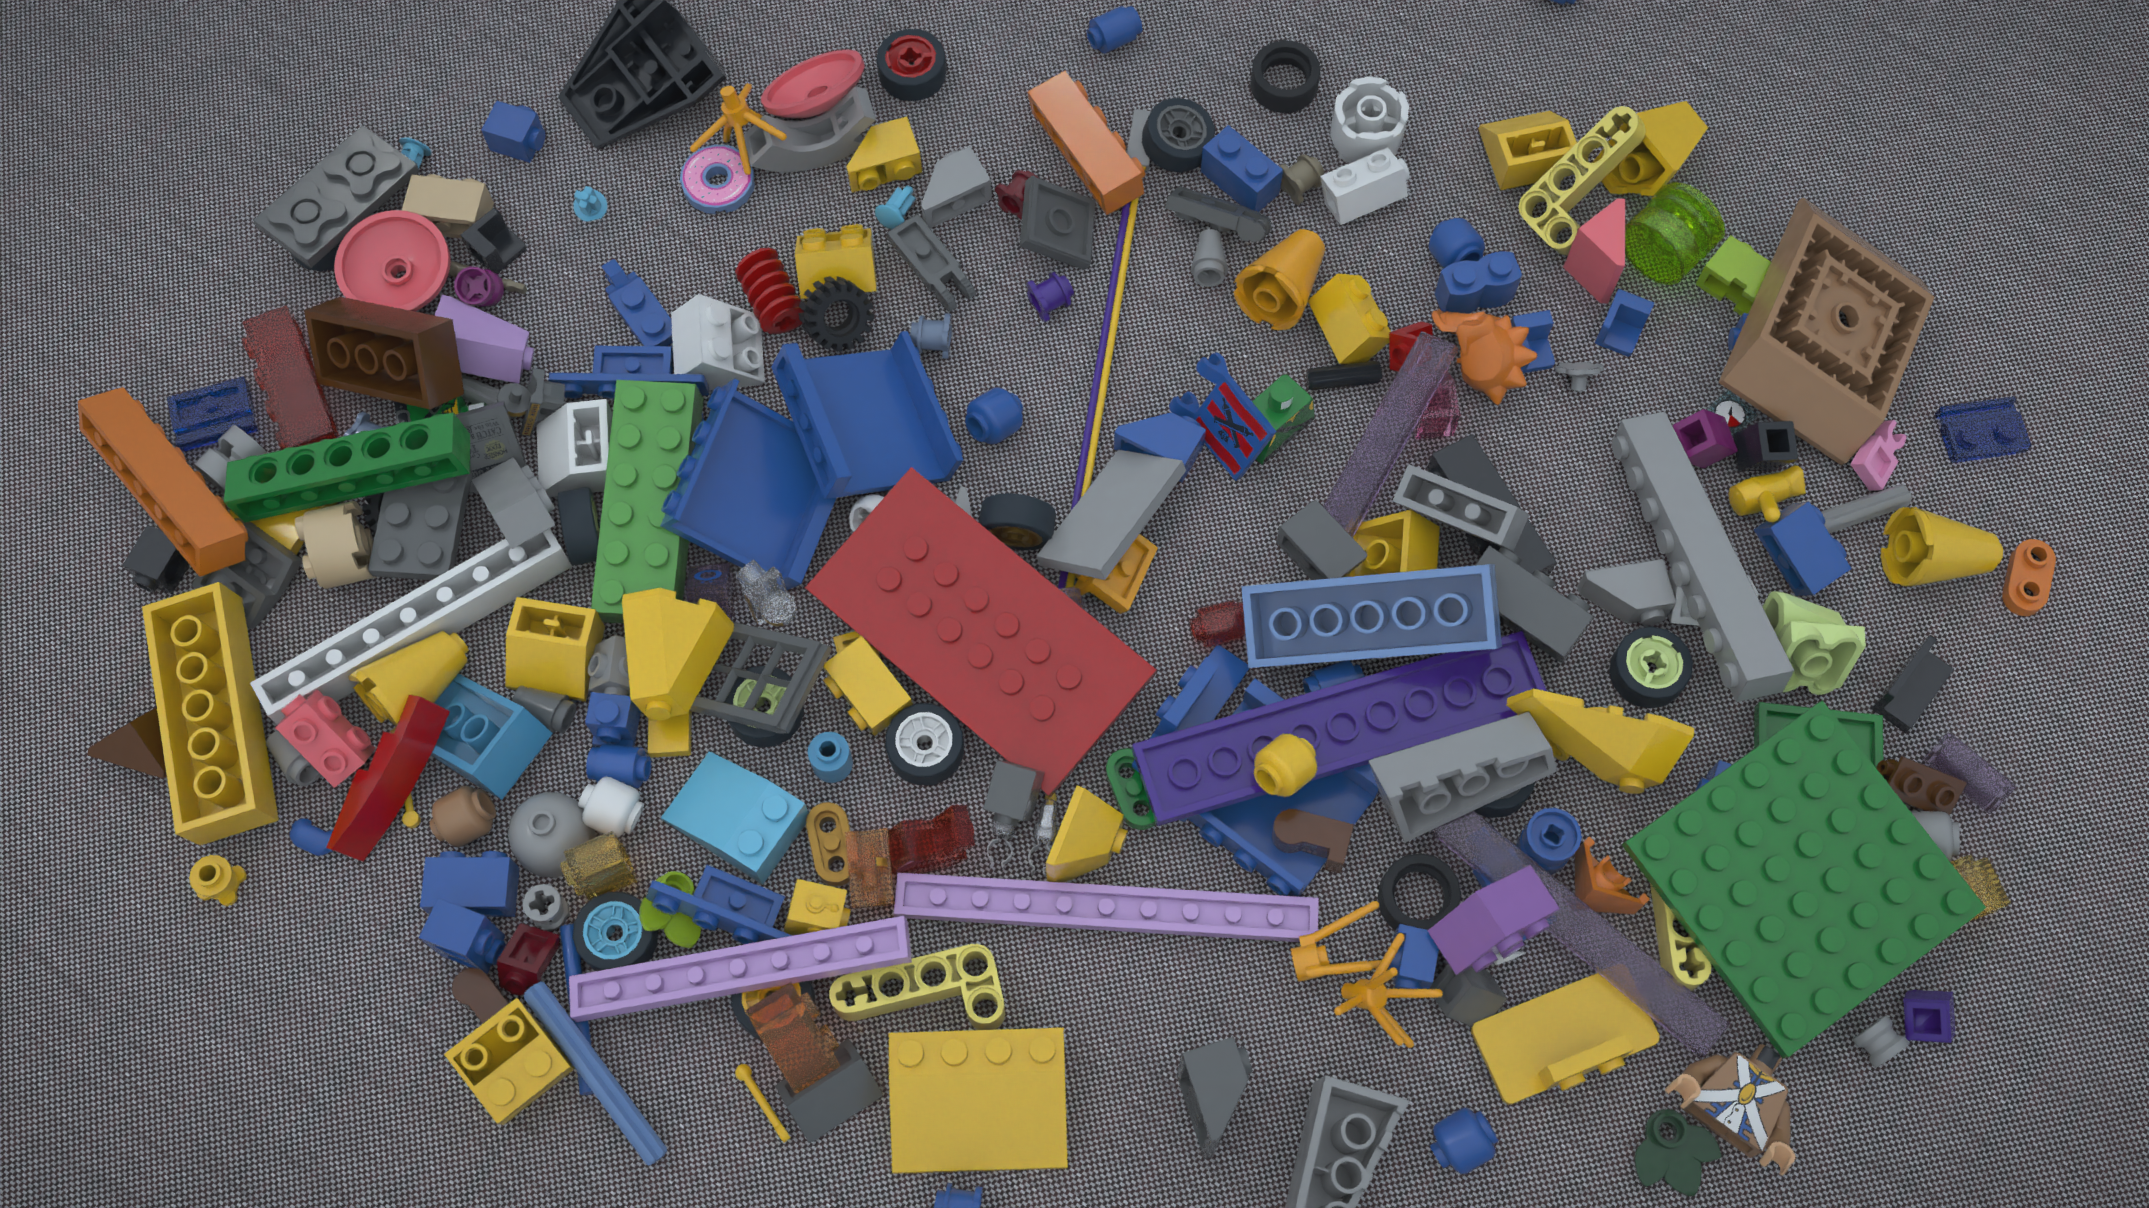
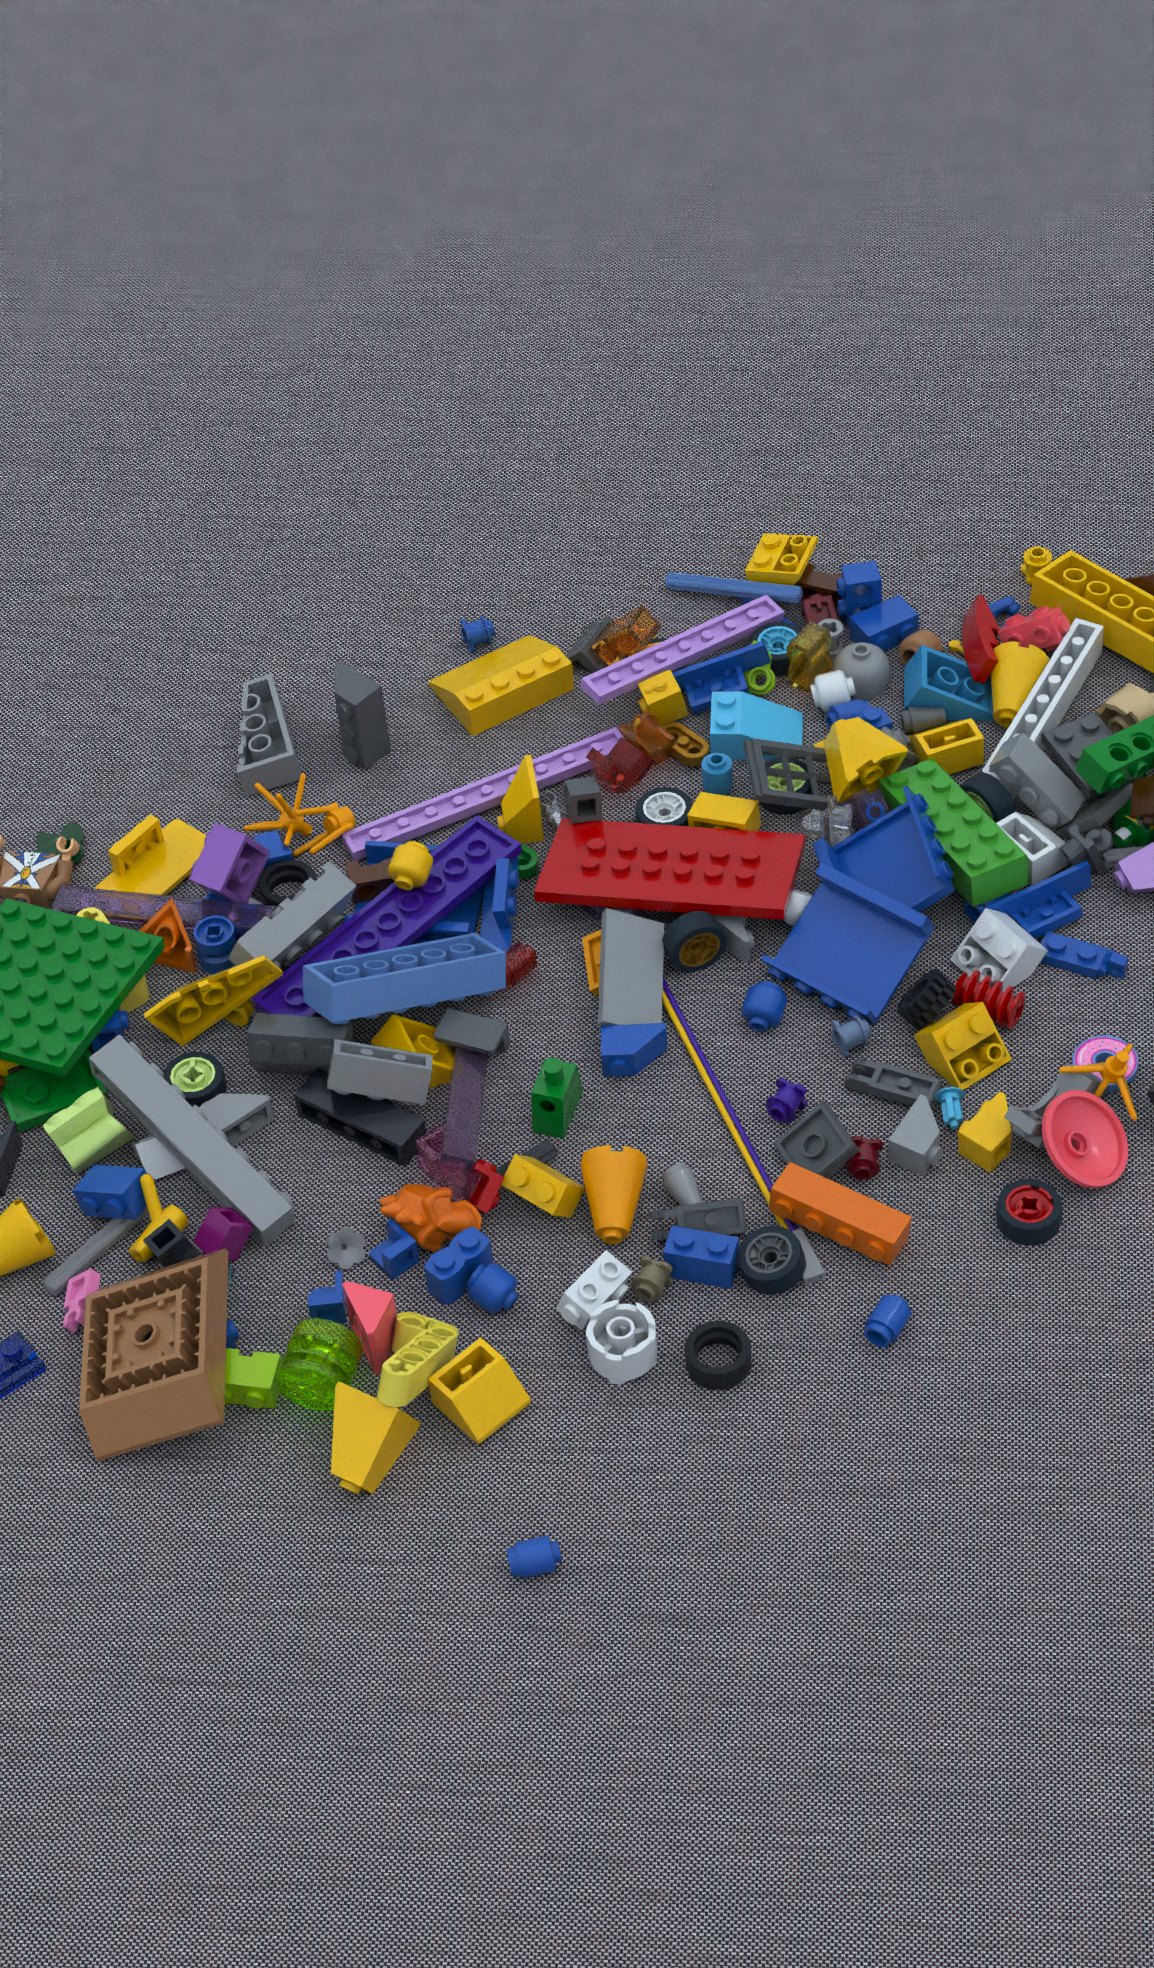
camera: 155 degrees right, 20 degrees down
light yellow beam [829,944,1005,1030] -> none
blue flag [1169,352,1277,481] -> none
blue head [1430,1107,1499,1175] -> none

